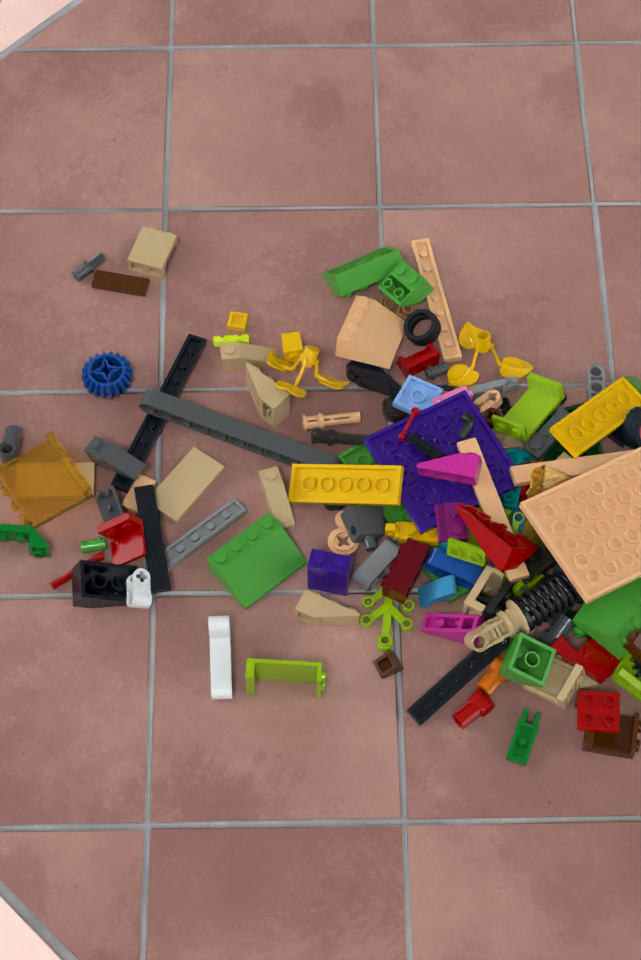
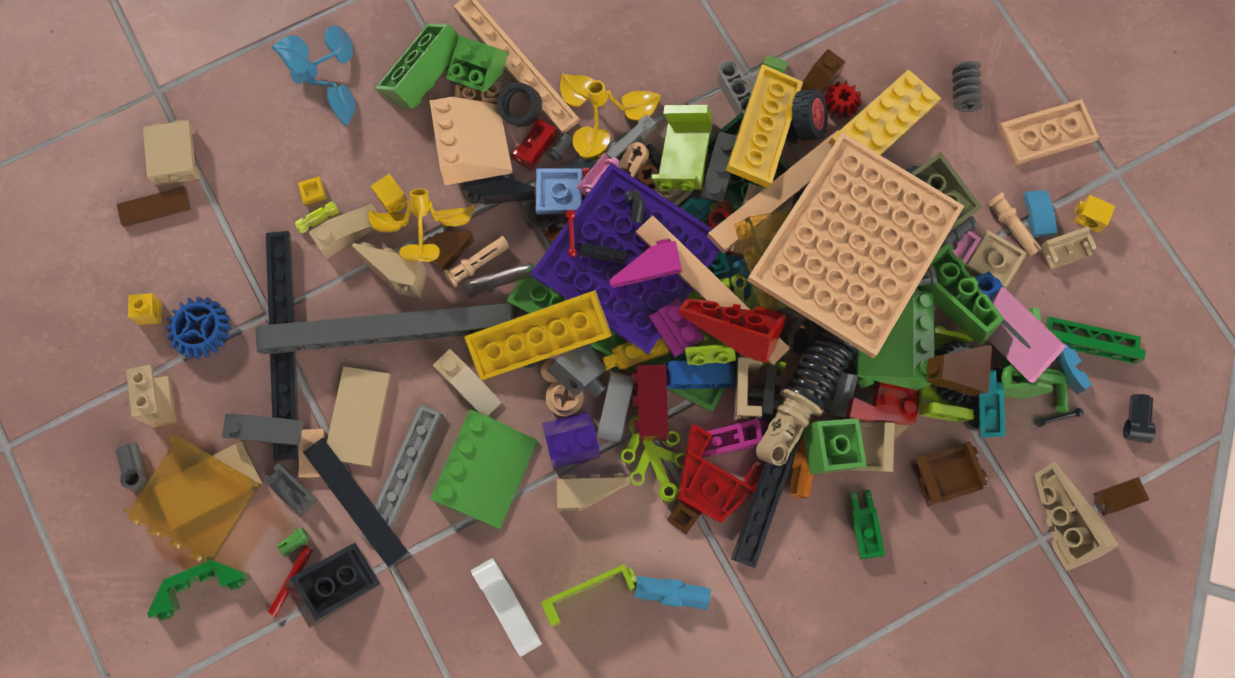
camera: 30 degrees left, 15 degrees up
dark grey axle [72,252,106,281] -> none
red bracket [97,512,146,565] -> none
white piece [126,568,152,609] -> none
dark azure slope [418,575,457,608] -> none
red piece [452,689,495,729] -> none
red bracket [575,690,620,734] -> none
none -> tan panel [126,365,177,428]
none -> yellow brick [128,293,162,325]
none -> dark azure plant [272,26,356,126]
none -> reddish brown slope [423,231,474,274]
none -> dark azure piece [634,576,711,610]
none -> red wing [678,424,764,523]

